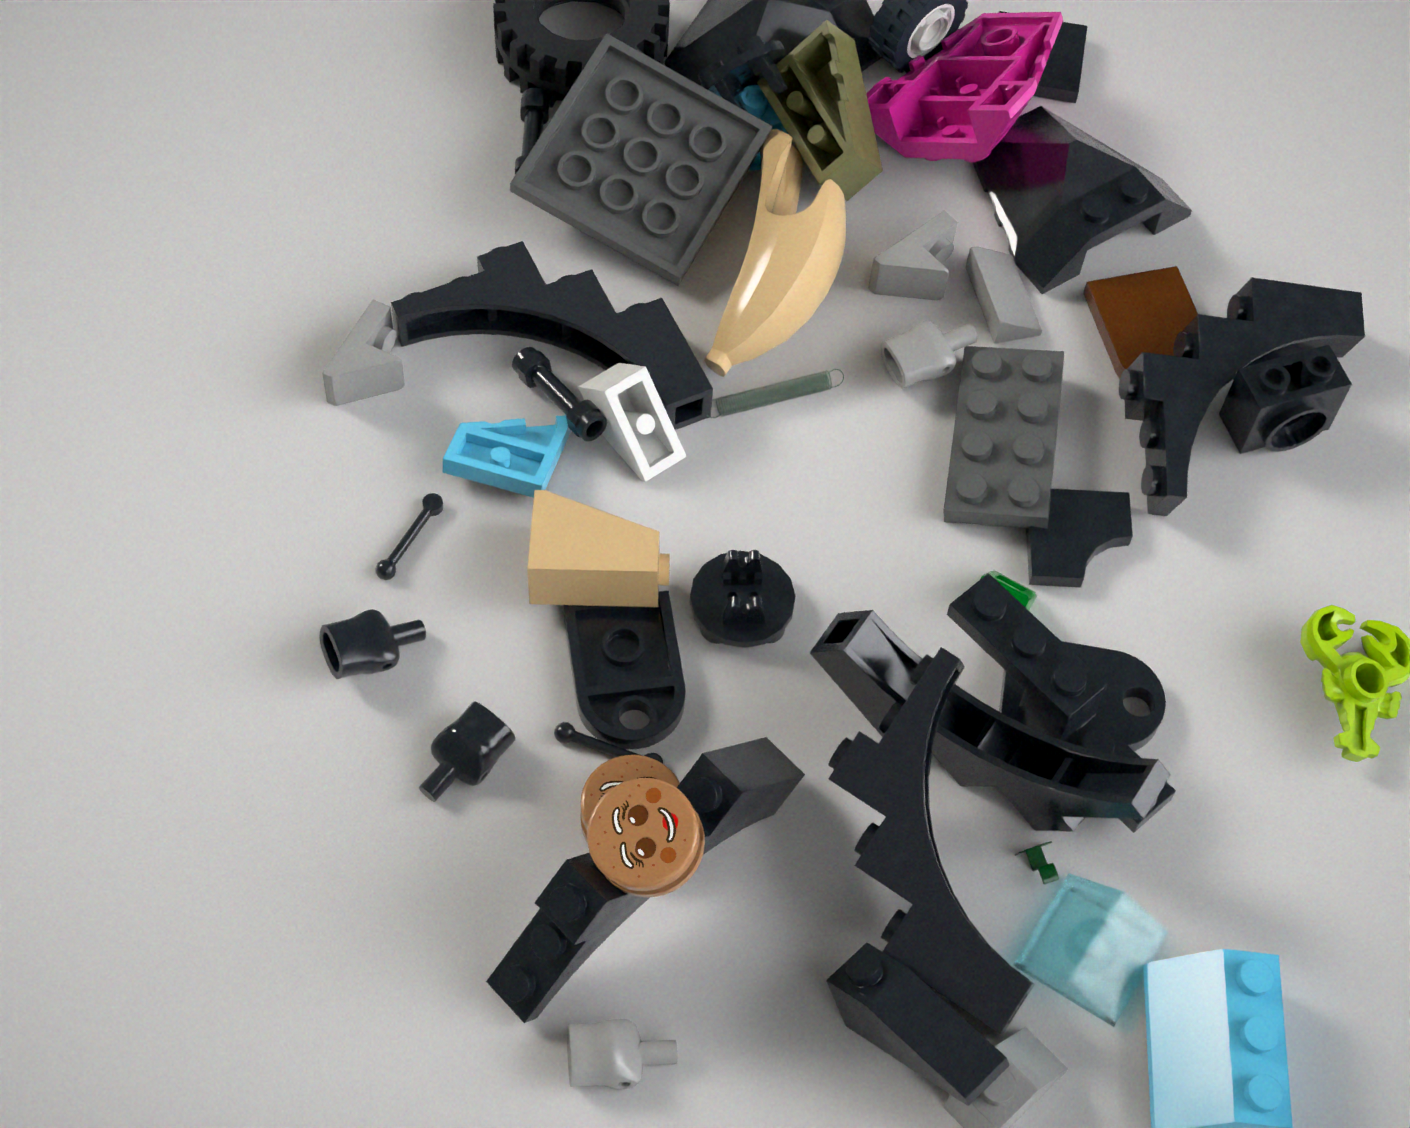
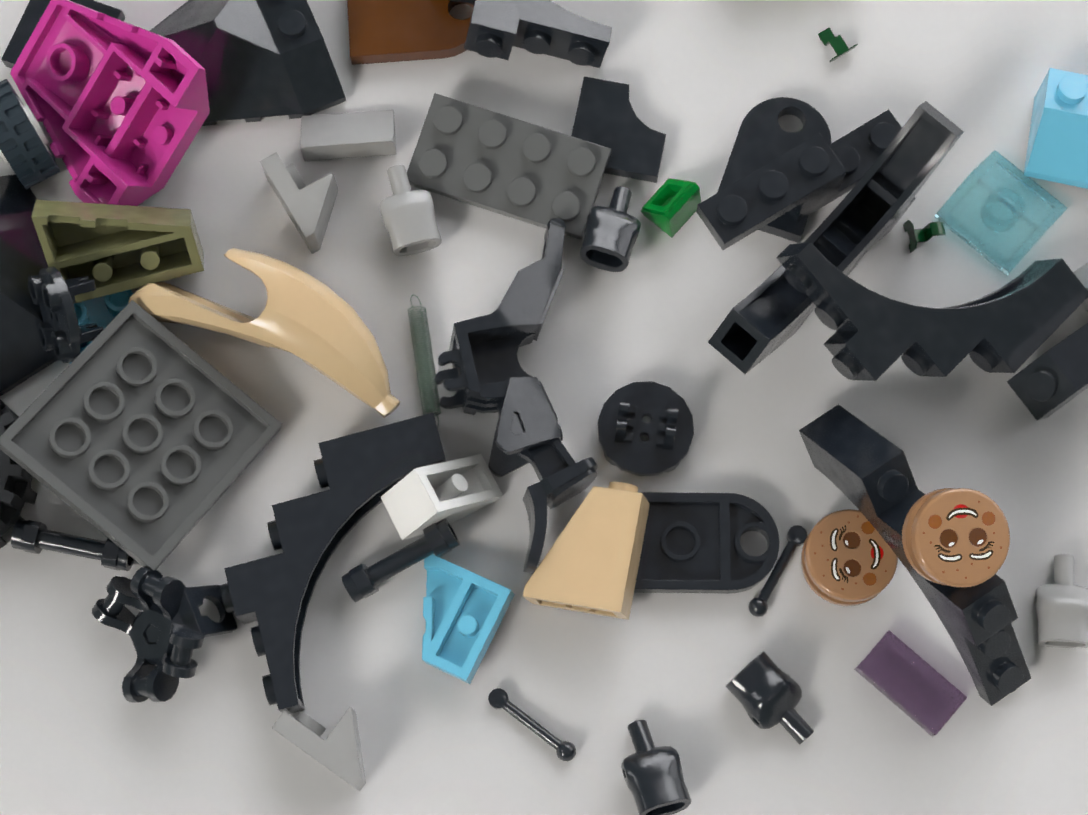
camera: 75 degrees left, 15 degrees up
none -> black piece [92,566,238,703]
none -> black piece [434,218,598,574]
none -> black piece [580,186,641,272]
none -> dark green piece [818,28,858,62]
none -> clear purple tile [854,630,967,737]

